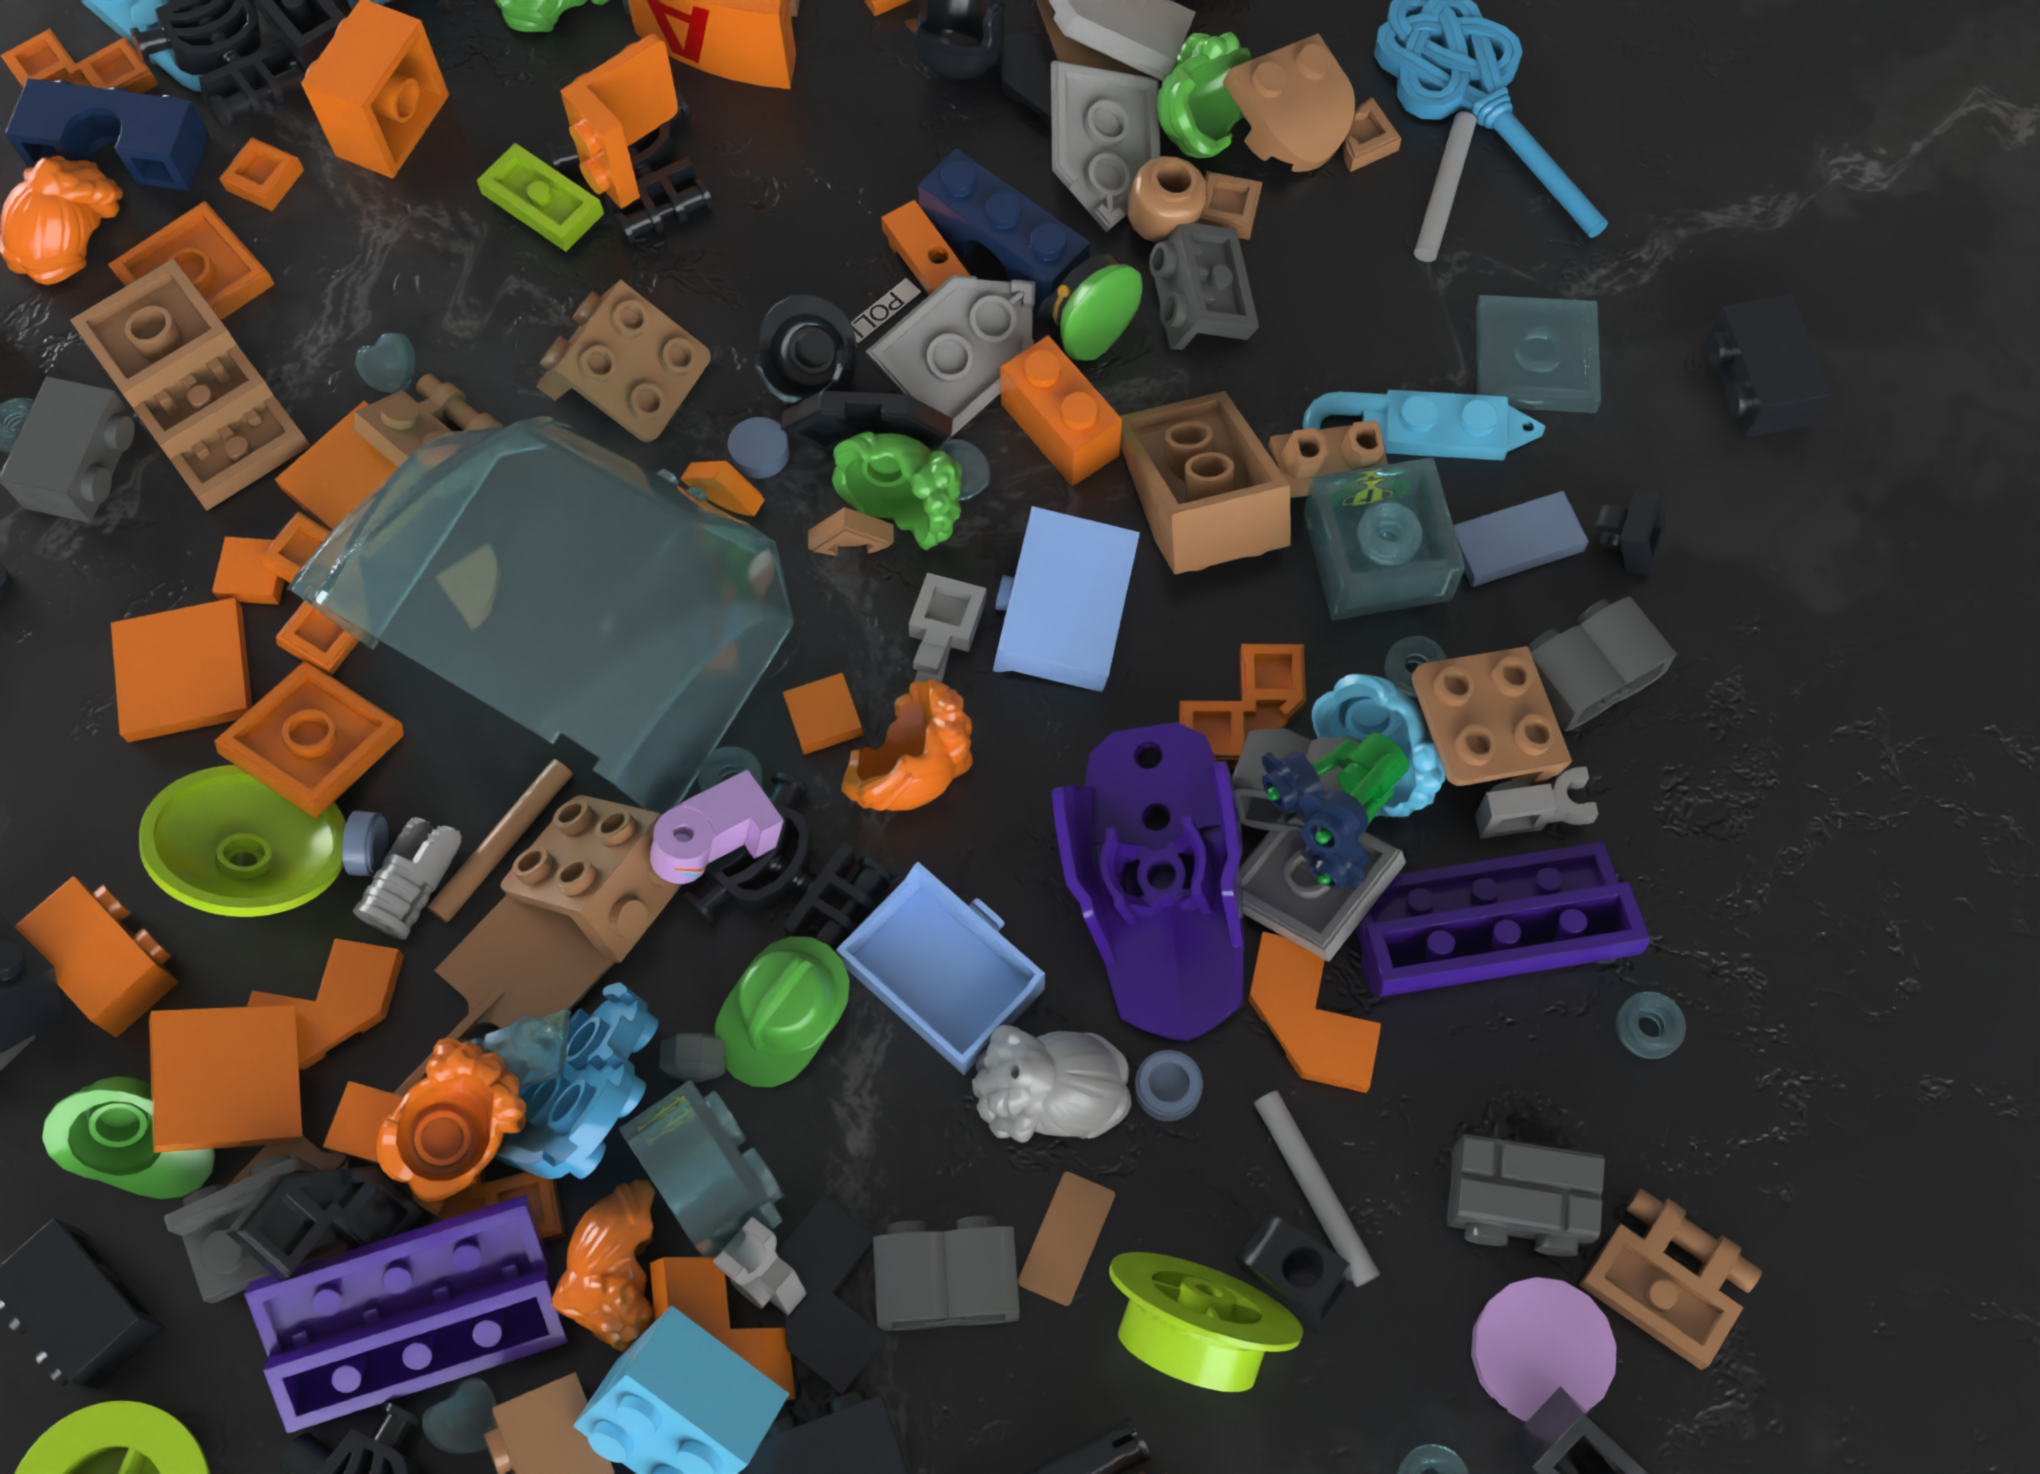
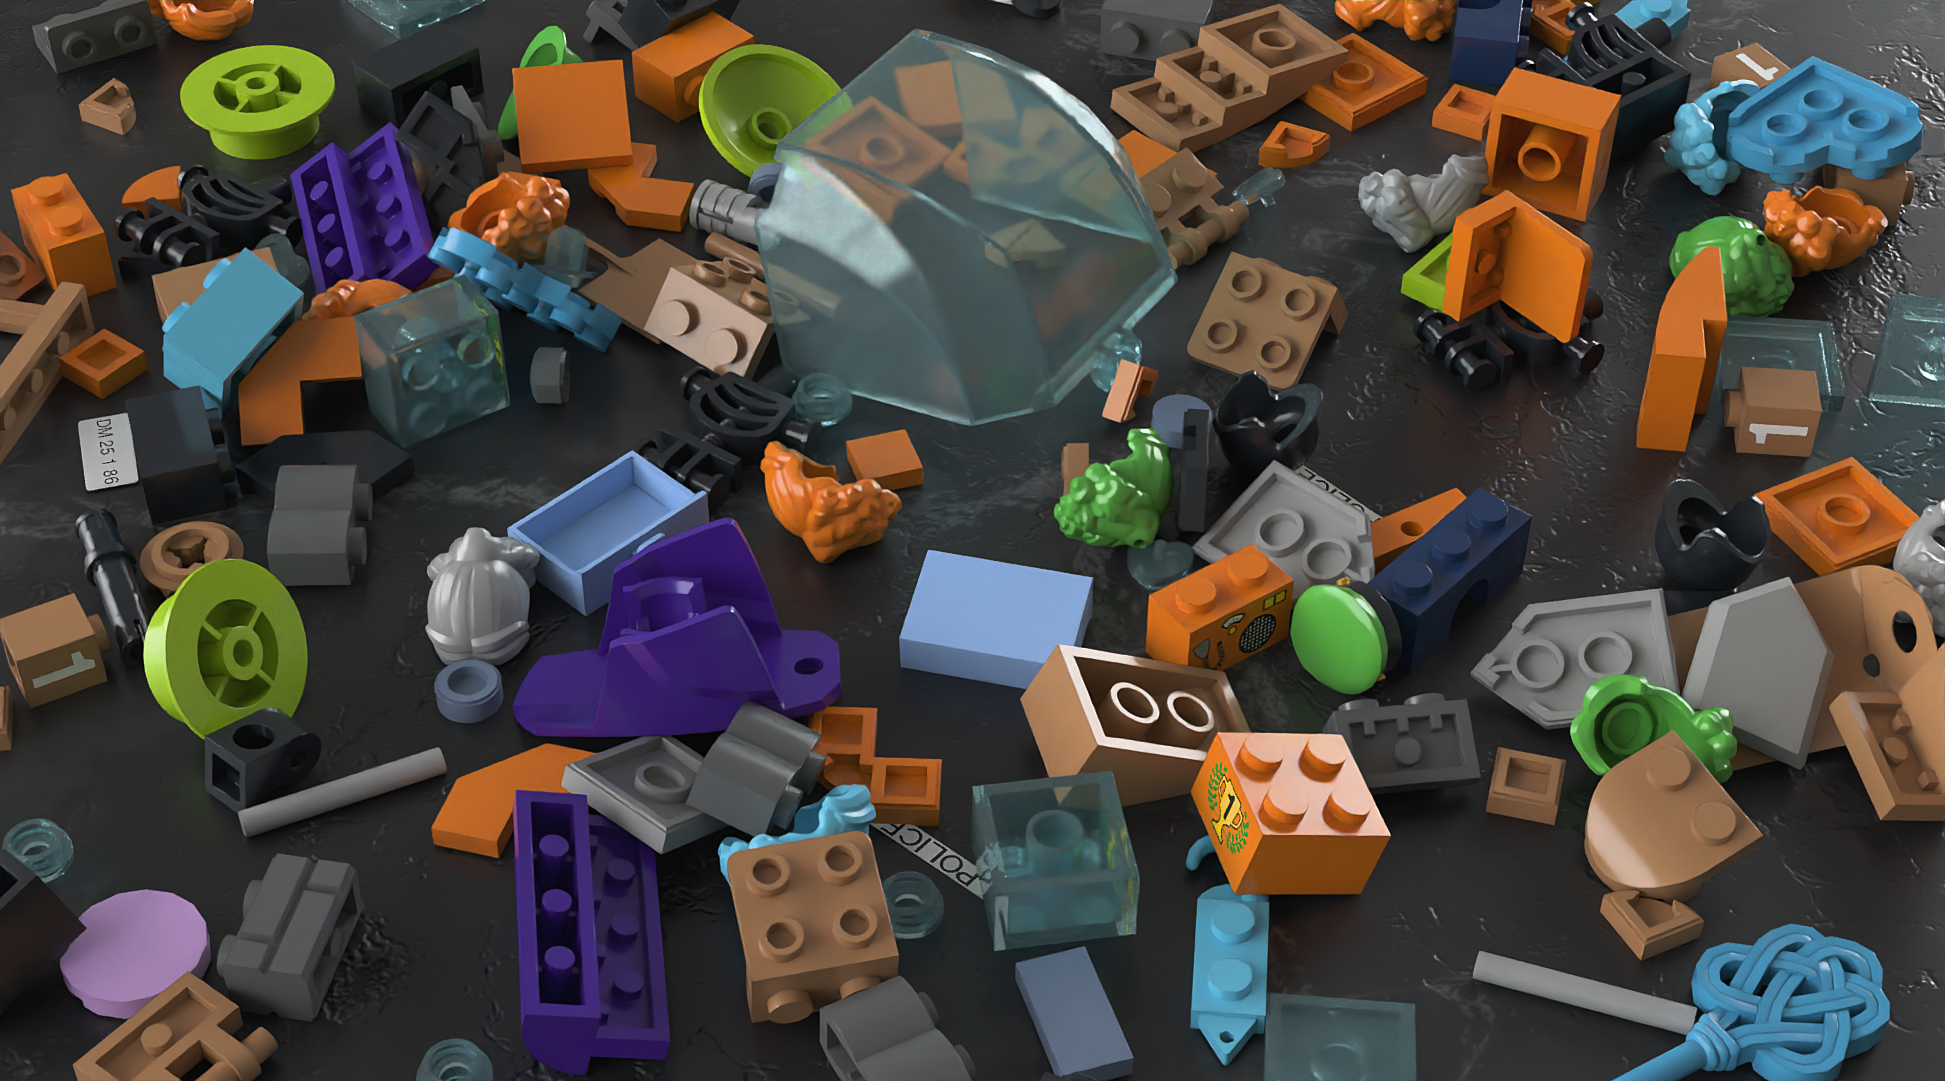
camera: 90 degrees right, 25 degrees down
lavender leg [650,769,784,884] -> none
light grey plate [713,1217,807,1315] -> none
bright green piece [715,936,850,1088] -> none
light grey plate [908,573,987,683] -> none
medium nougat sticker [1018,1171,1115,1306] -> none
medium nougat head [1127,156,1207,244] -> none
dark blue plant [1262,733,1409,890] -> none
medium nougat hips [1268,420,1391,499] -> none
clear light blue plate [1357,502,1422,565] -> none
light grey plate [1475,766,1599,839] -> none
none -> medium nougat gear [140,521,246,600]
none -> white sticker [870,823,1004,901]
none -> orange brick [1190,732,1391,895]
none -> orange tile [1258,121,1330,168]
none -> light grey hair [1358,154,1489,253]

